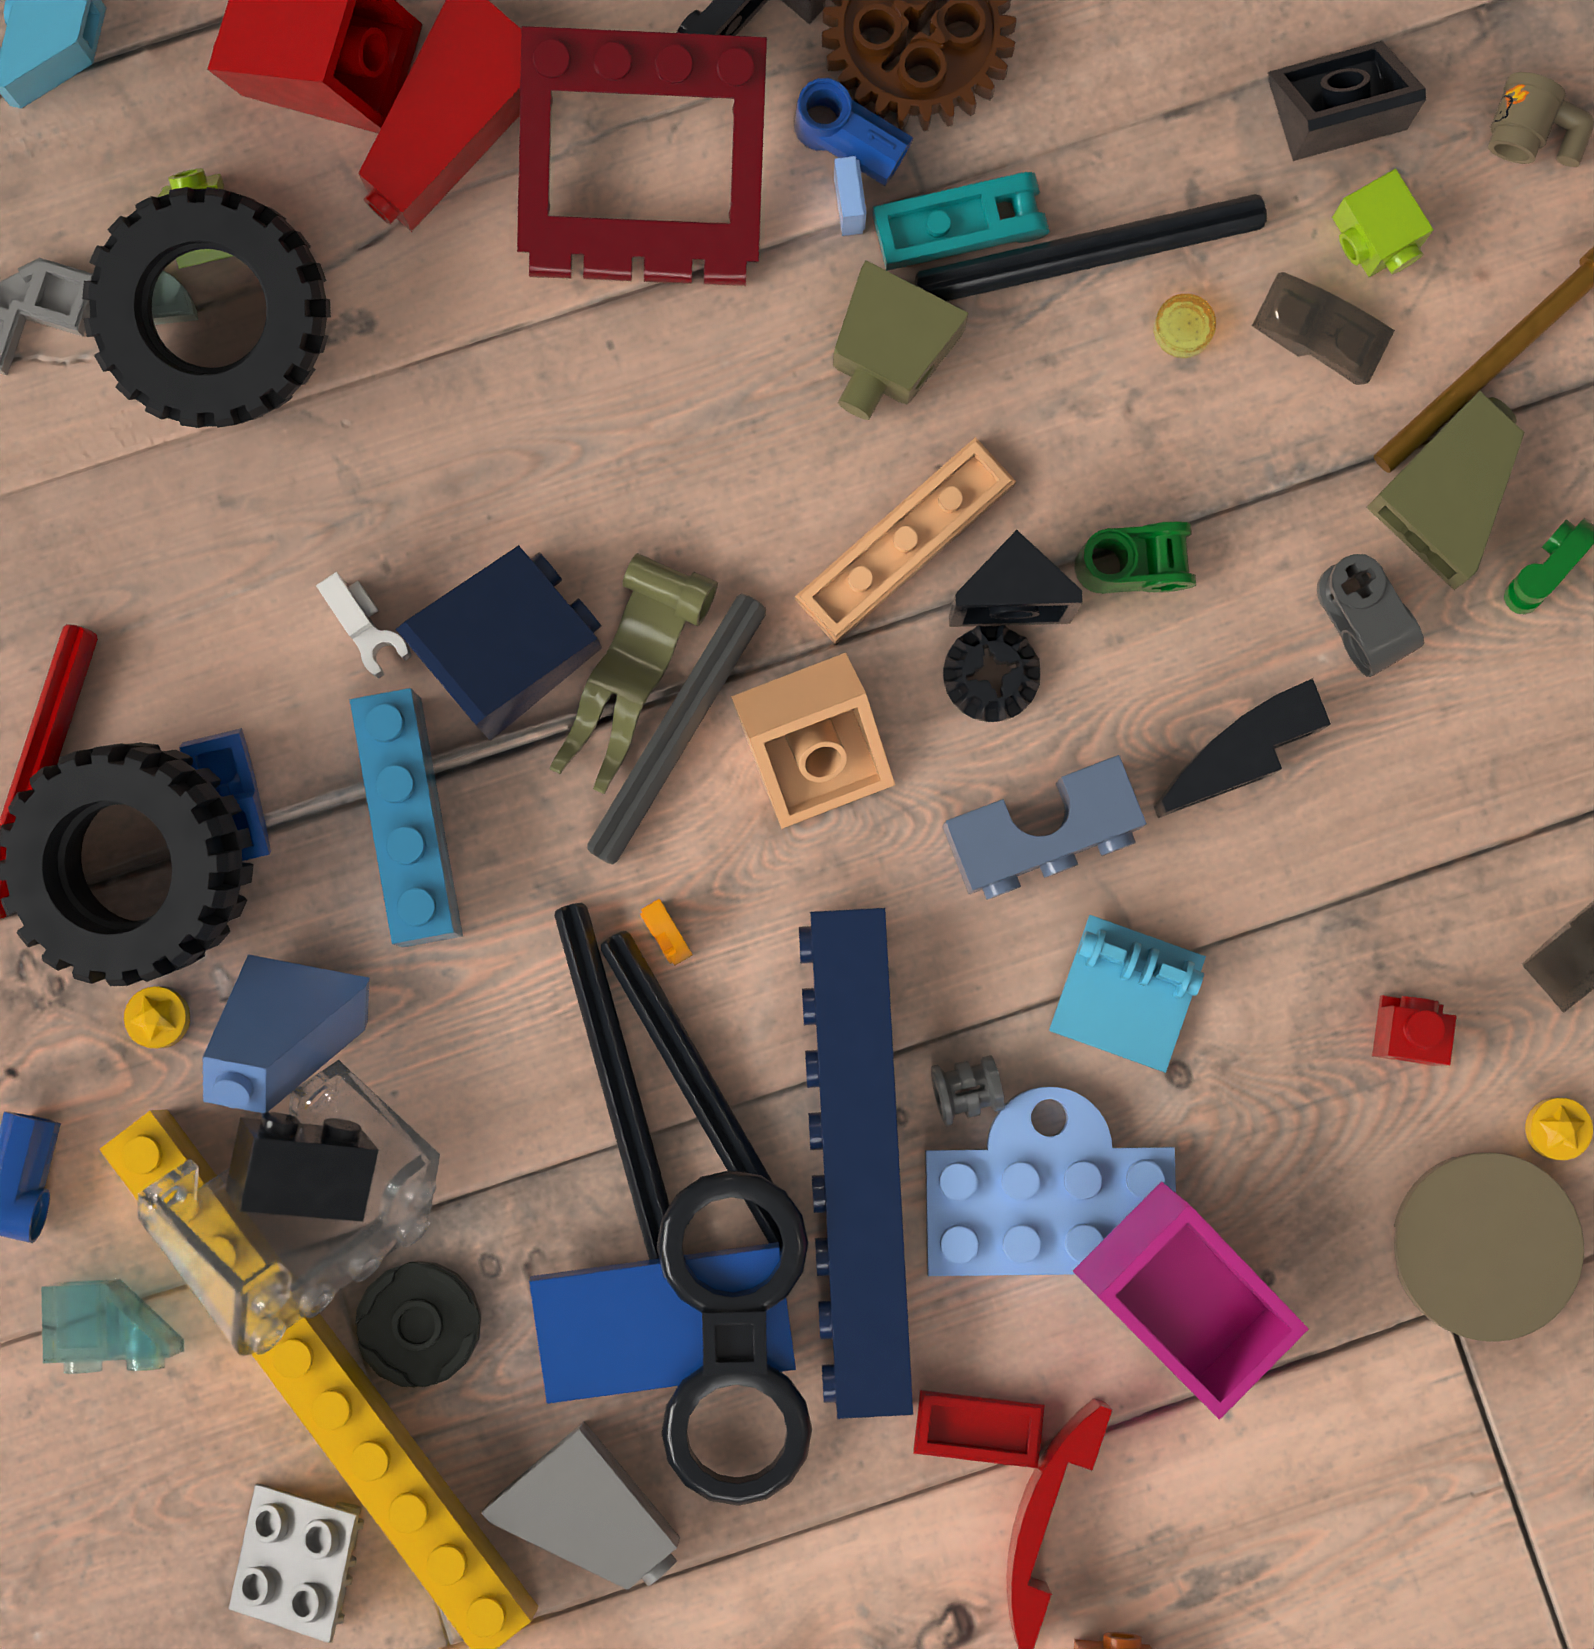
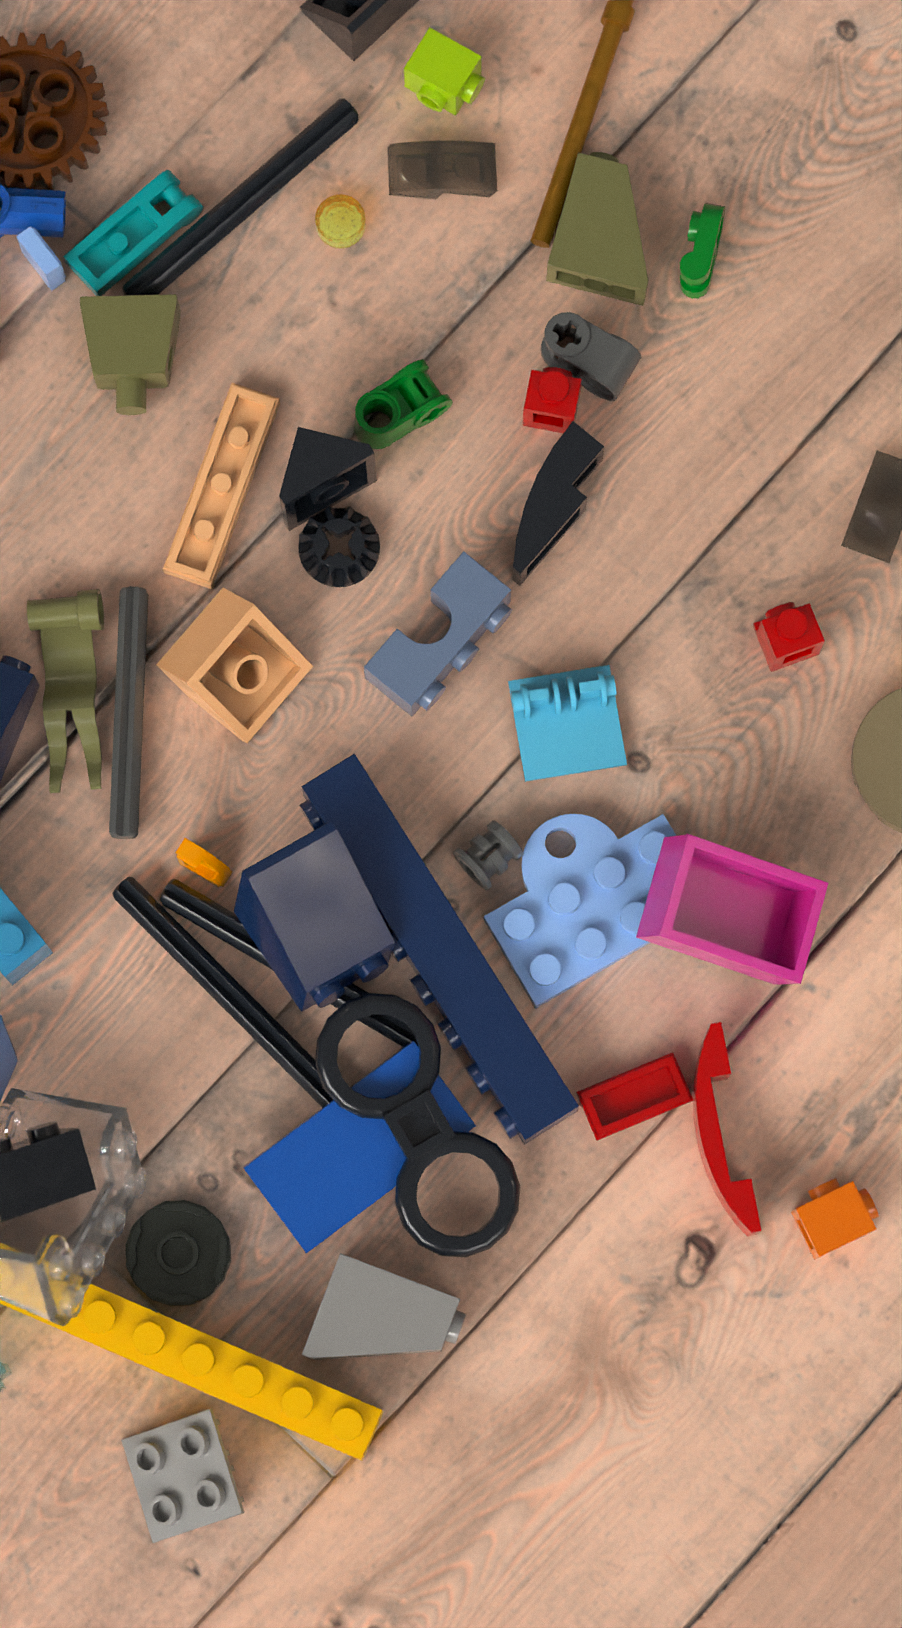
camera: 30 degrees left, 5 degrees down
none -> dark blue slope [234,821,395,1012]
none -> red brick [523,367,582,433]

